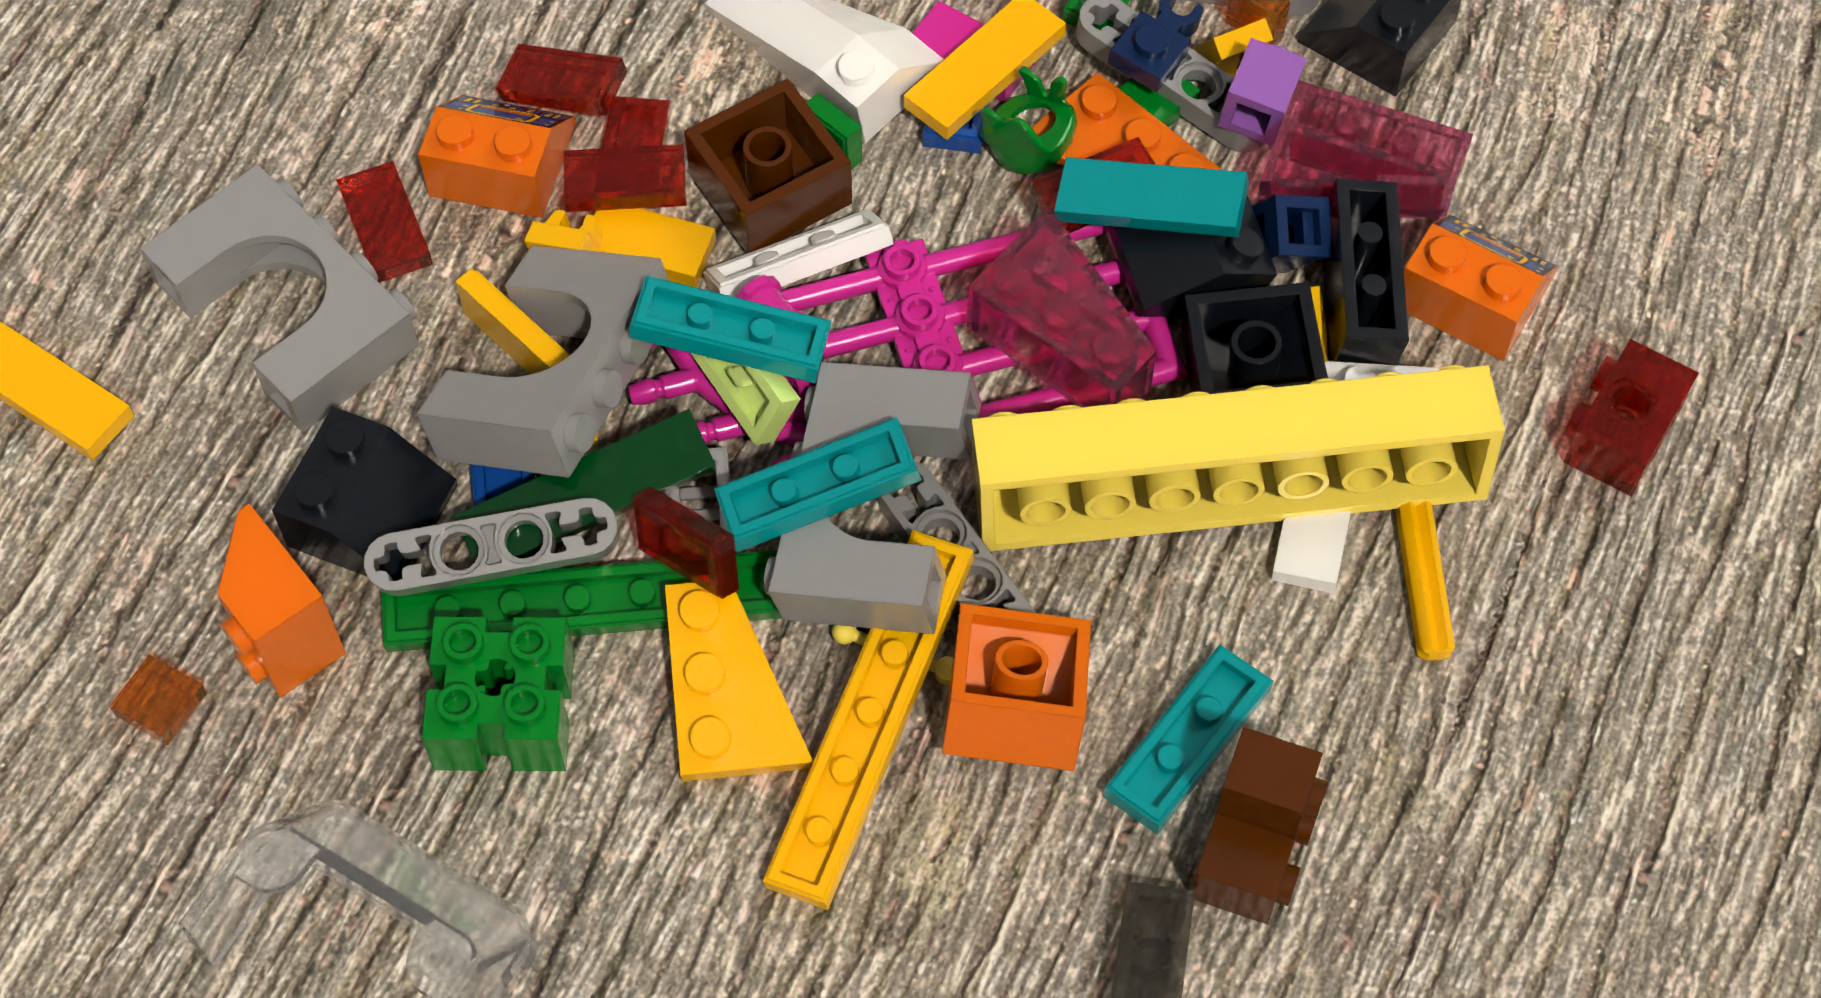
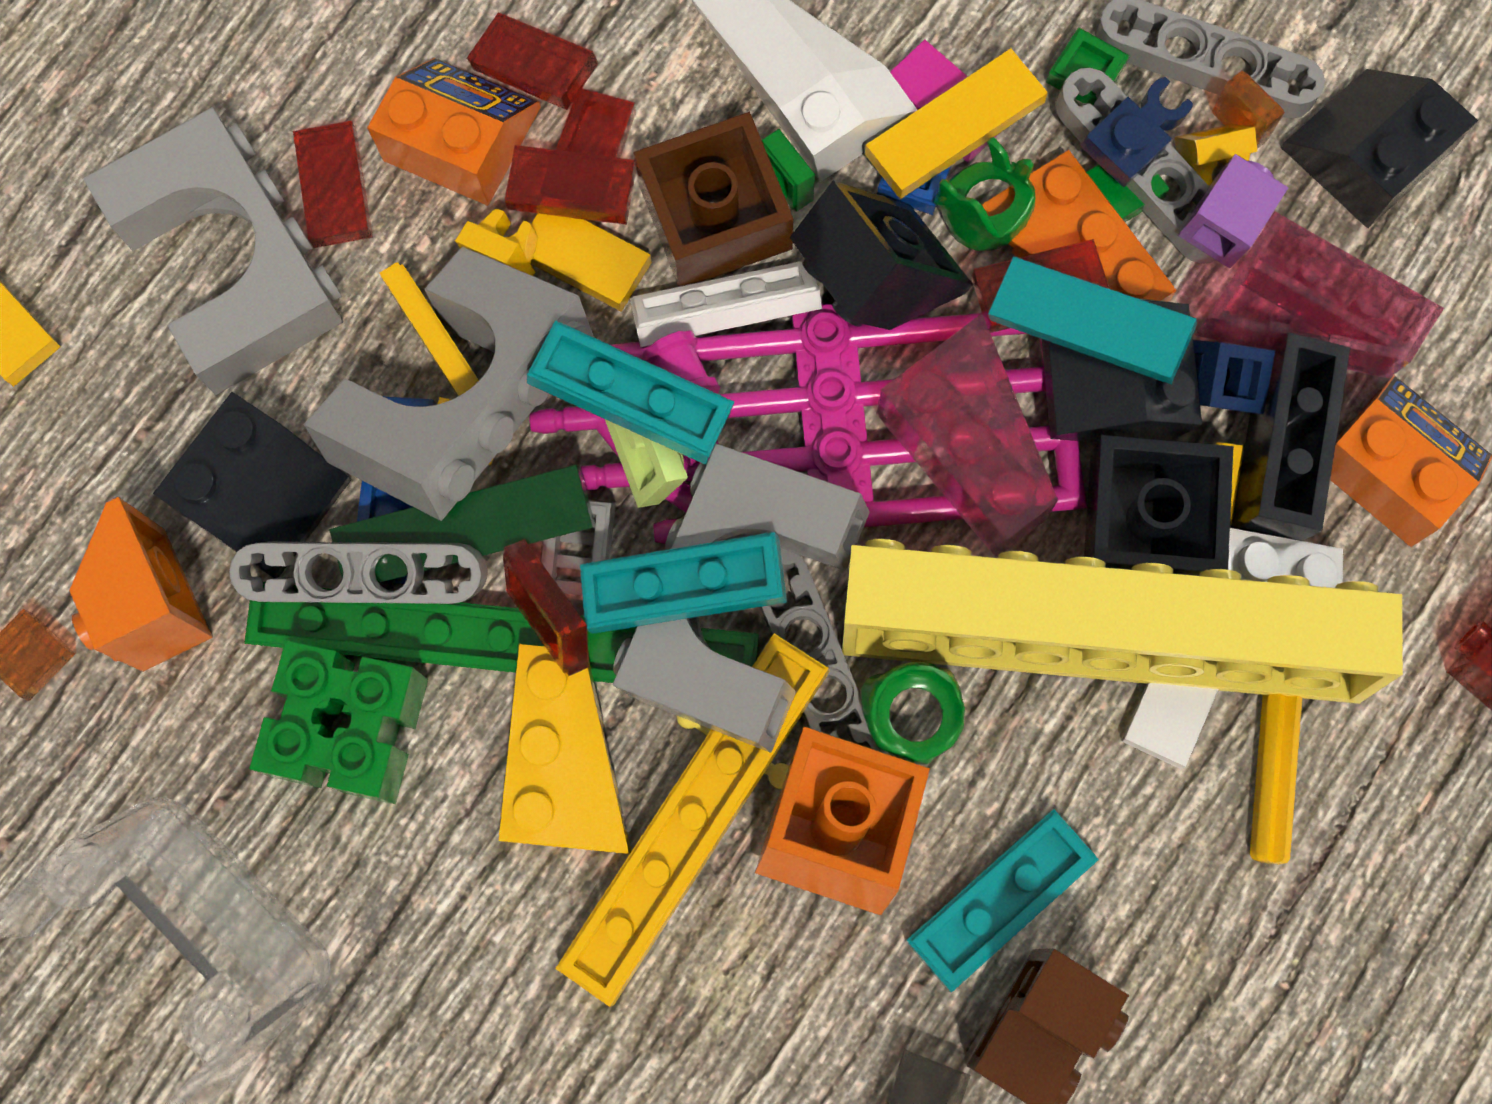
camera: 15 degrees right, 15 degrees up
none -> black slope [789,180,974,330]
none -> green piece [861,662,965,765]

